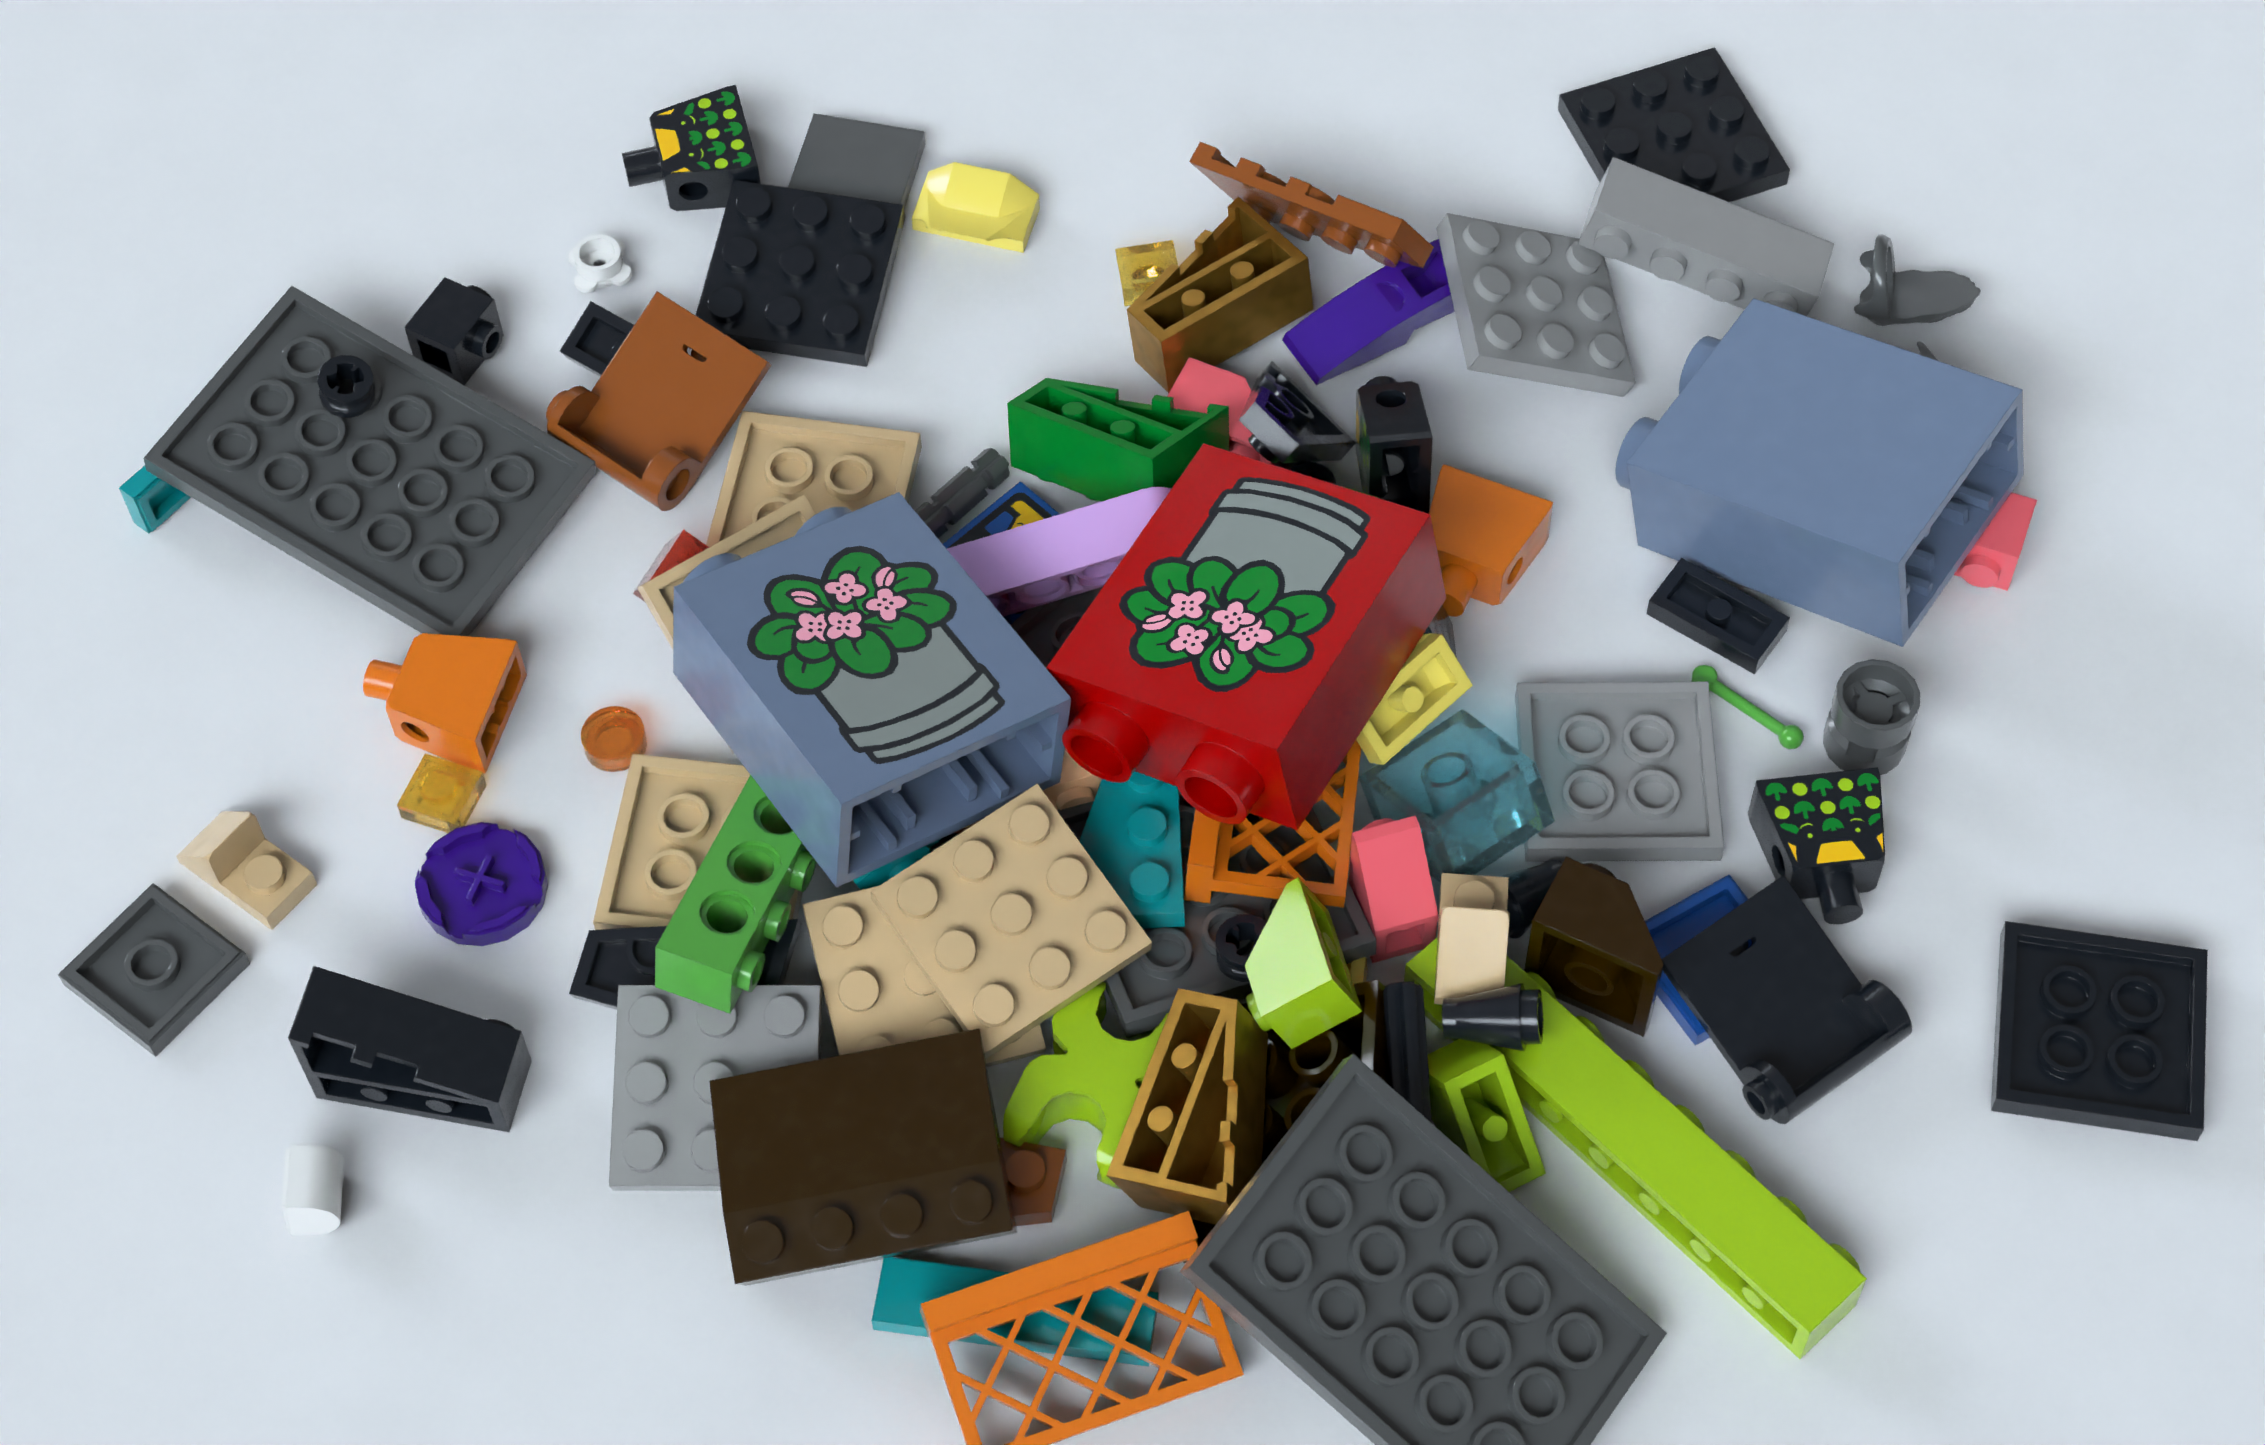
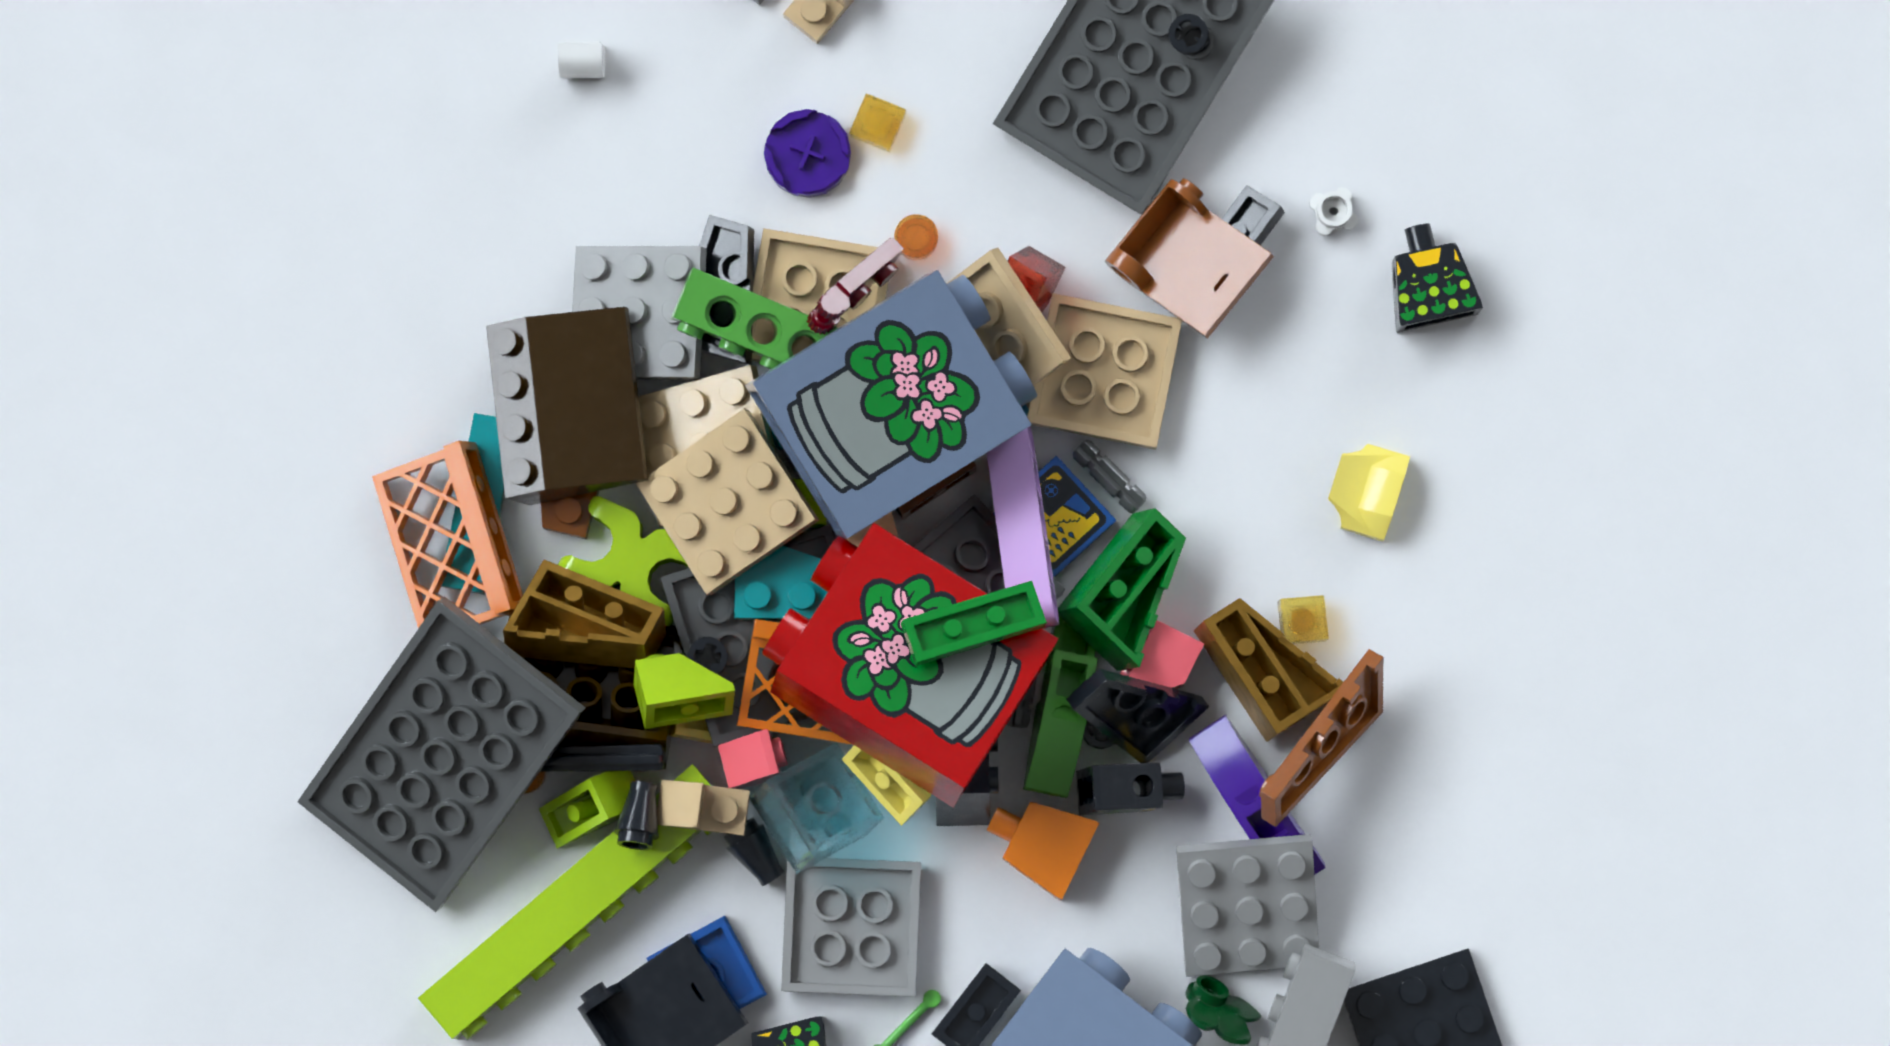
camera: 95 degrees right, 25 degrees up
black wedge [288,966,532,1132] -> none
orange torso [363,633,527,774] -> none
black brick [404,277,504,386] -> none
black plate [696,180,906,367] -> none
dark grey tile [788,113,926,209] -> none
dark brown slope [1524,856,1664,1037] -> none
none -> hinge [806,238,904,335]
none -> green plate [901,580,1047,667]
none -> dark green plate [1185,975,1261,1045]

